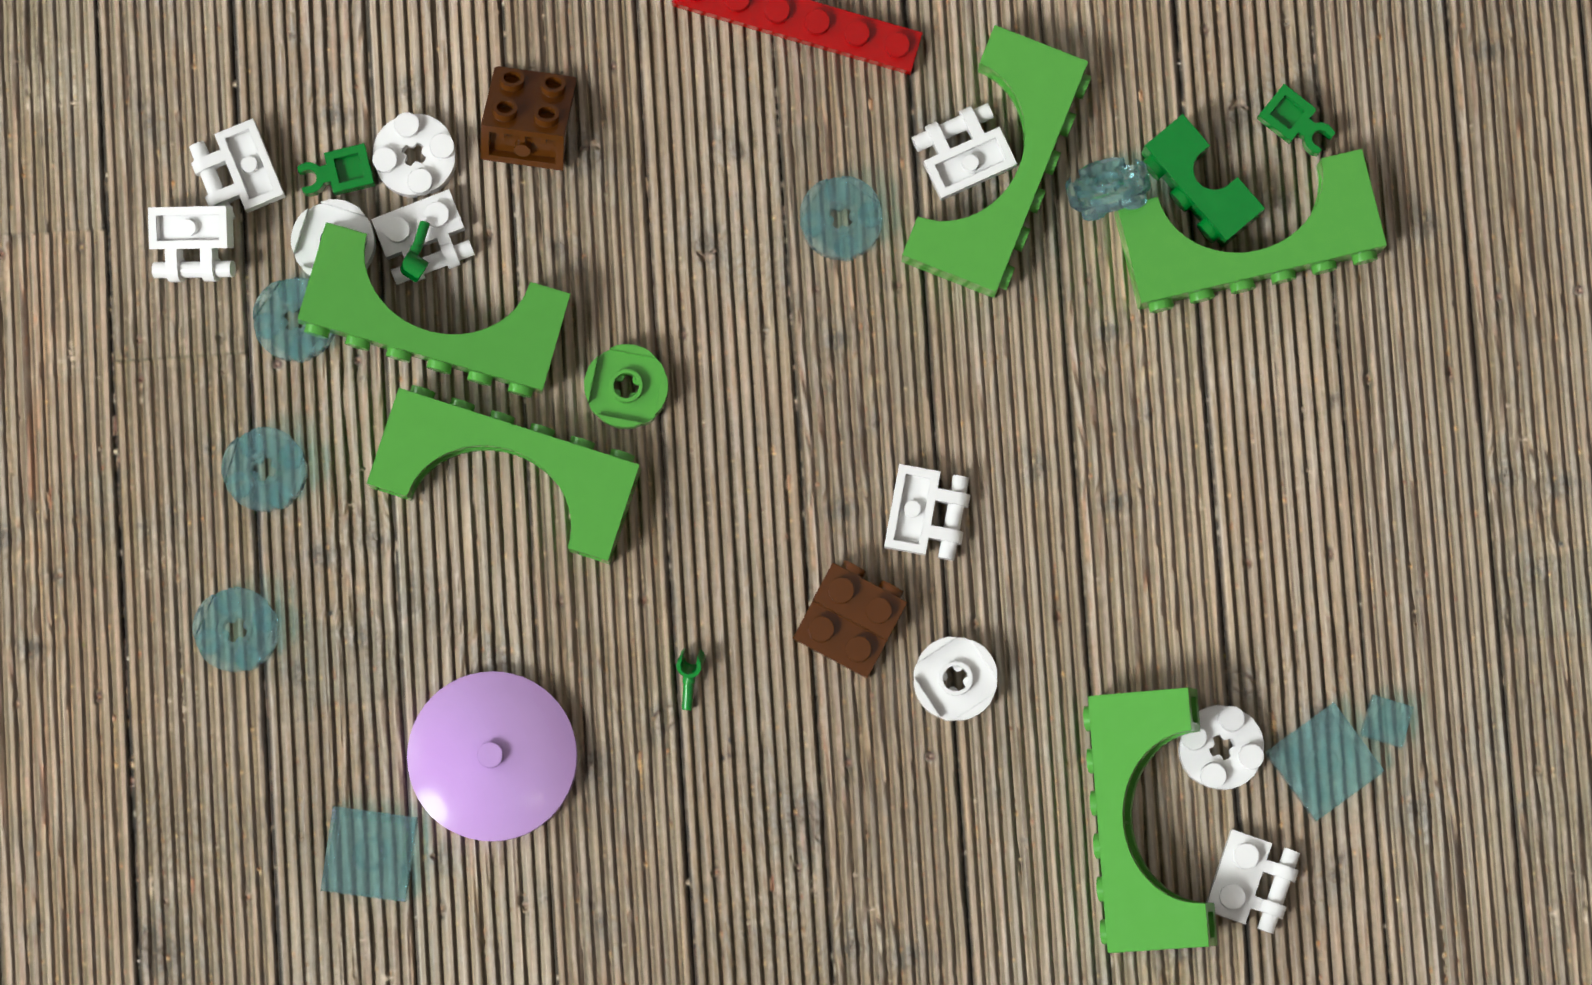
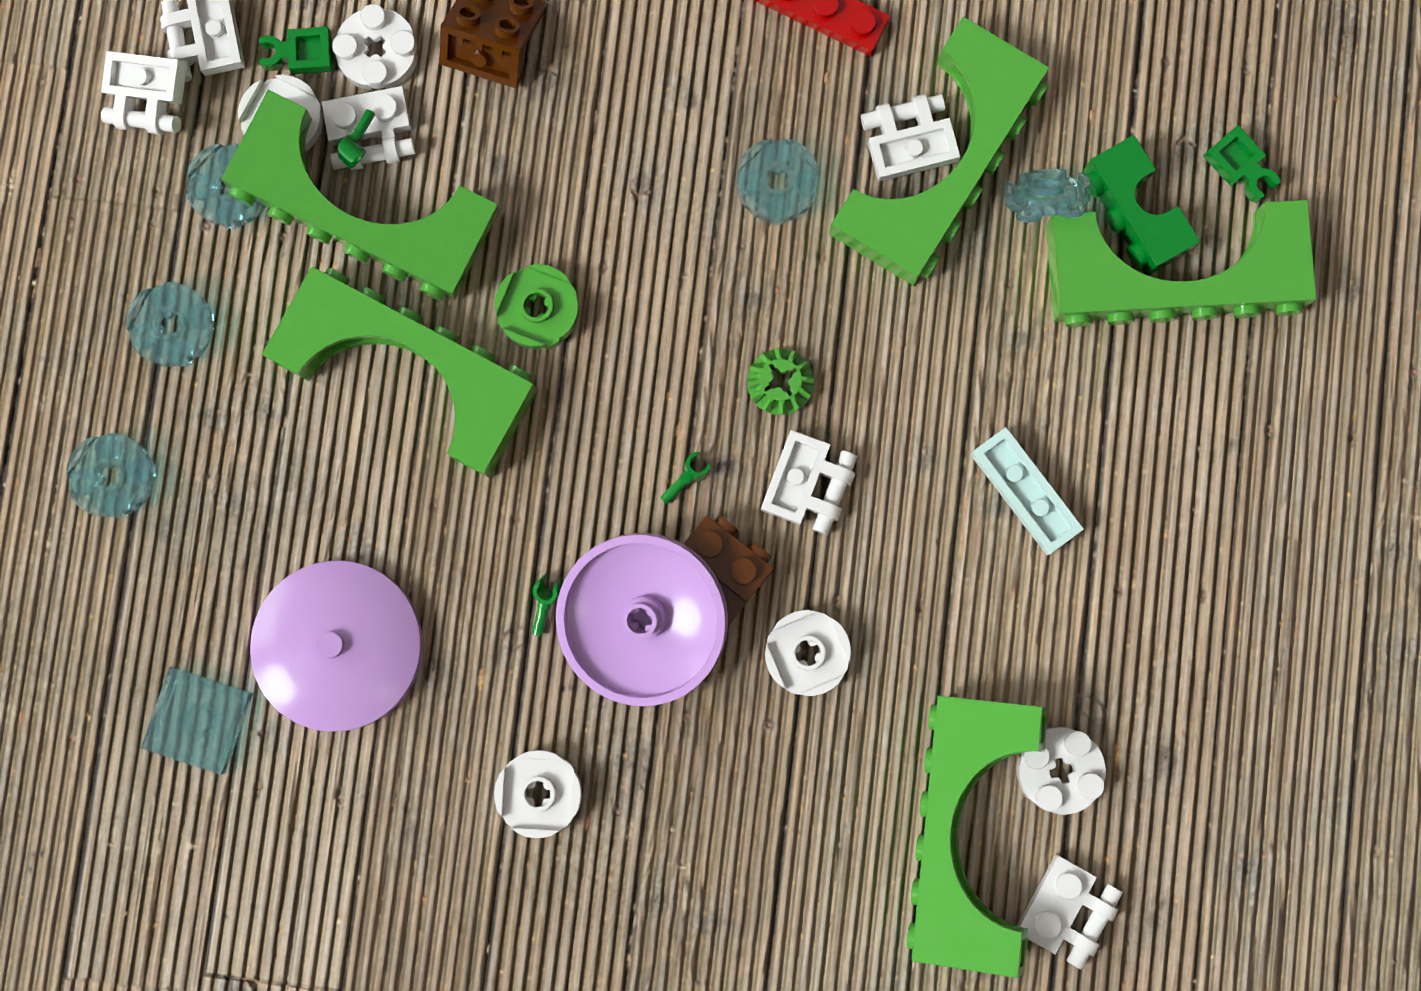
camera: 15 degrees right, 0 degrees up
clear light blue tile [1264,702,1384,821] -> none
clear light blue tile [1359,695,1414,748] -> none
none -> white plate [494,750,582,838]
none -> lavender dish [556,533,728,706]
none -> green hand [660,452,711,504]
none -> bright green gear [747,347,814,415]
none -> light aqua plate [970,427,1084,556]

